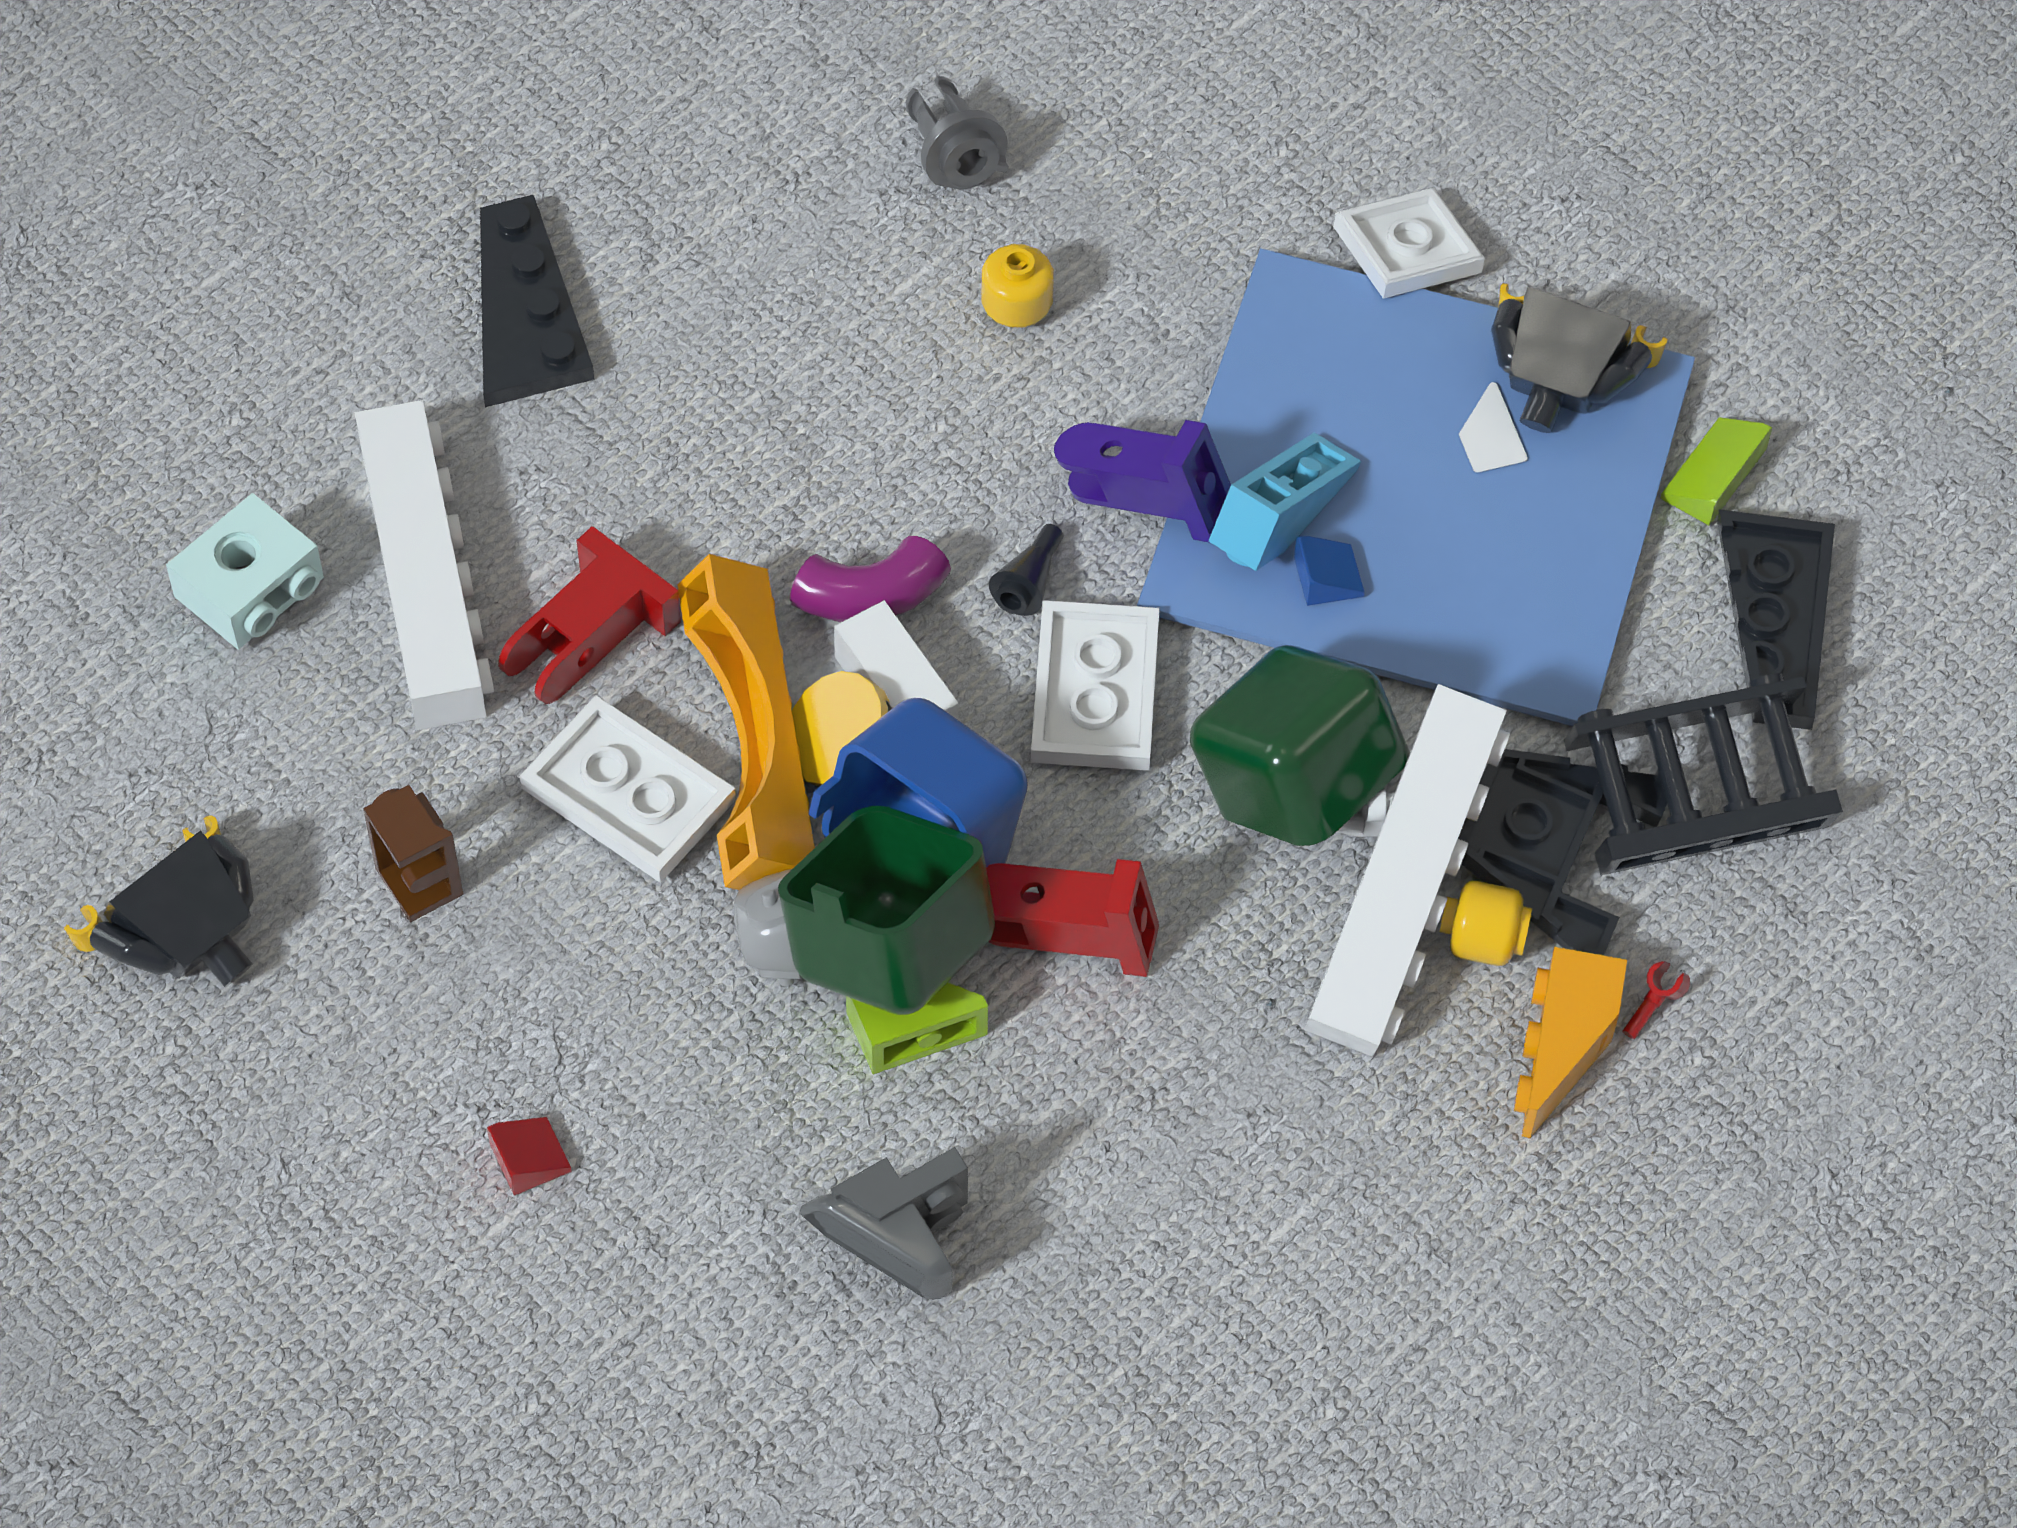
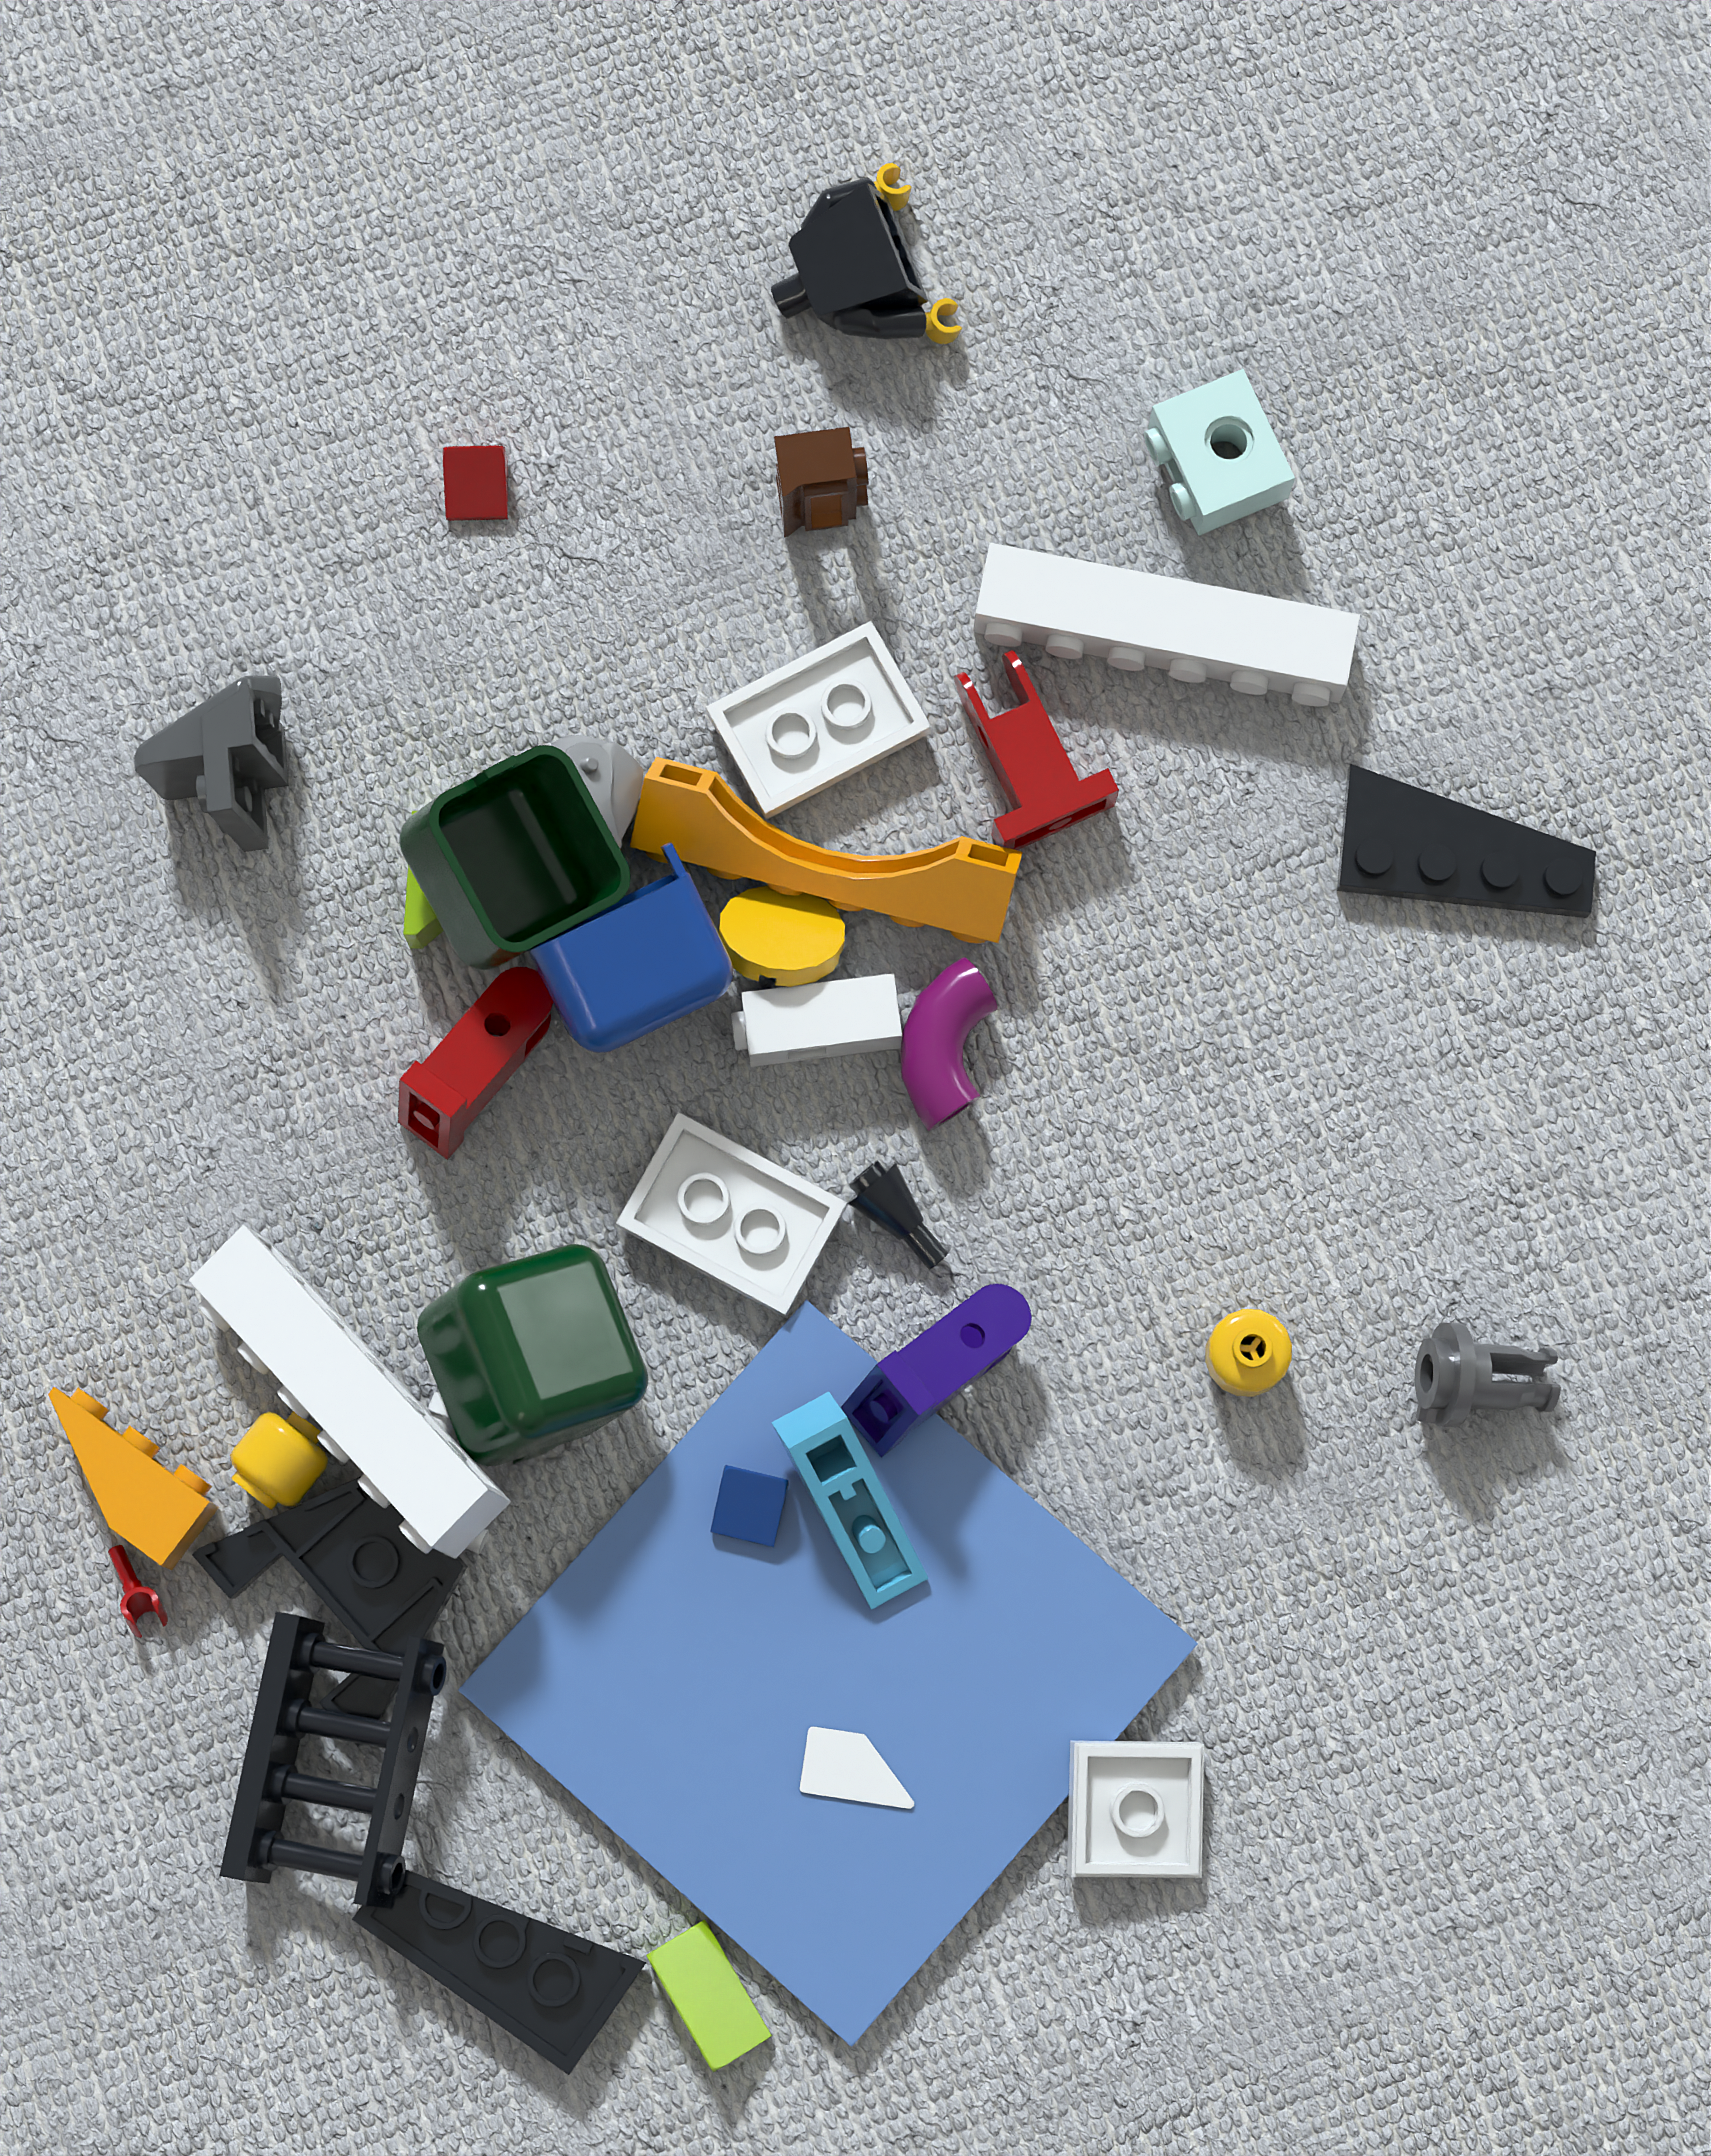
camera: 115 degrees right, 20 degrees up
torso [1491,283,1668,433] -> none

